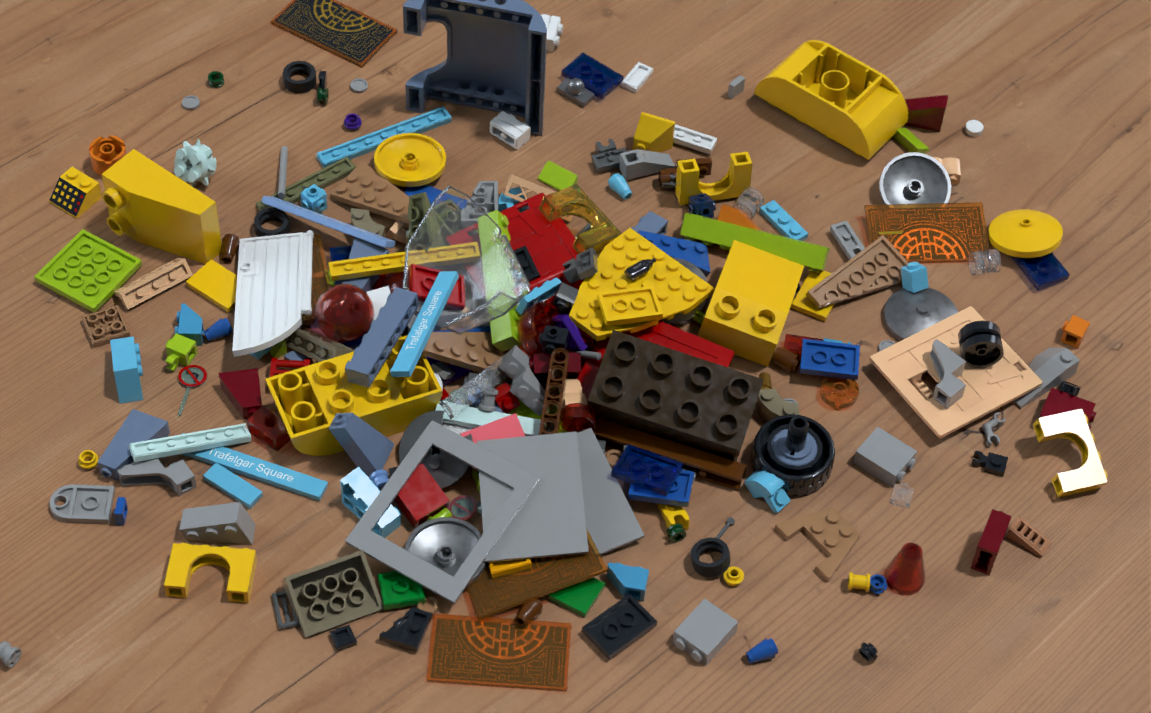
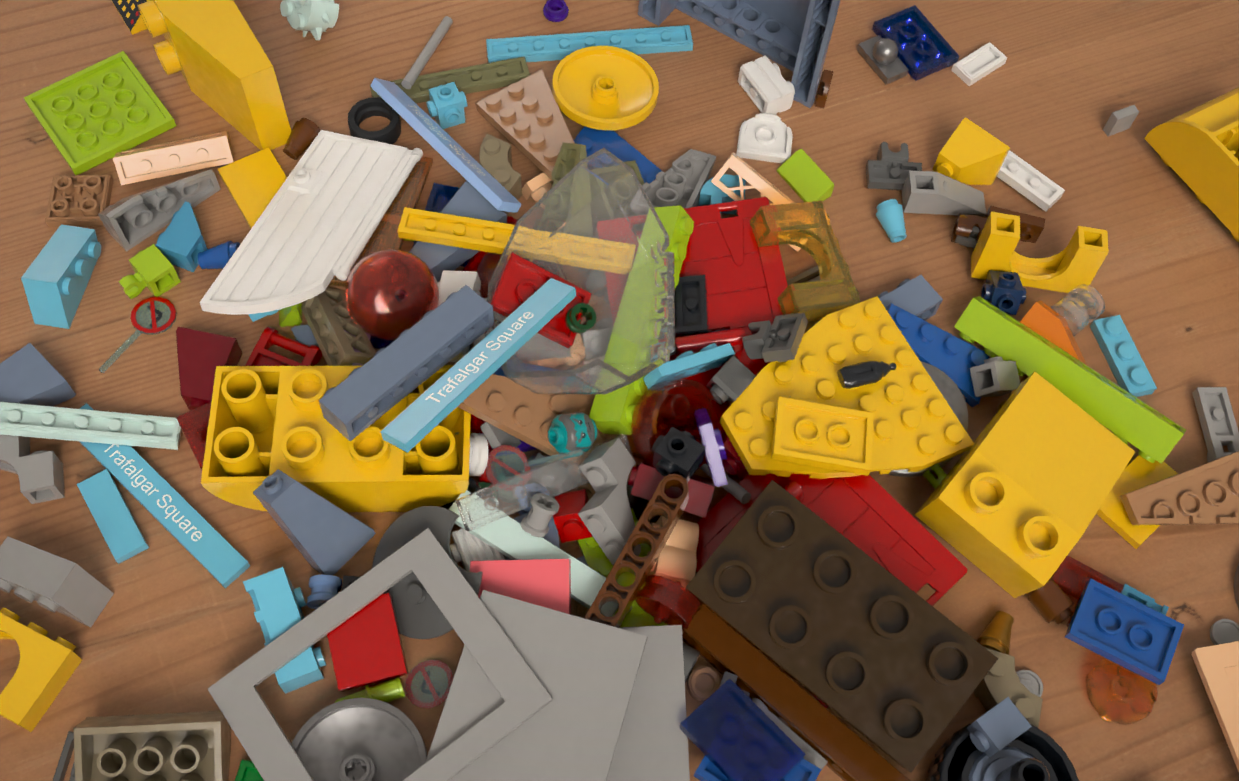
camera: 20 degrees right, 10 degrees up
none -> light grey wedge [98,169,221,252]
none -> clear light blue piece [486,445,584,491]
none -> head [548,412,597,455]
none -> dark green bush [565,303,597,334]
none -> white tile [736,113,793,164]
none -> reddish brown tile [815,69,833,108]
none -> sand blue brick [967,697,1032,758]
none -> light grey brick [970,357,1020,397]

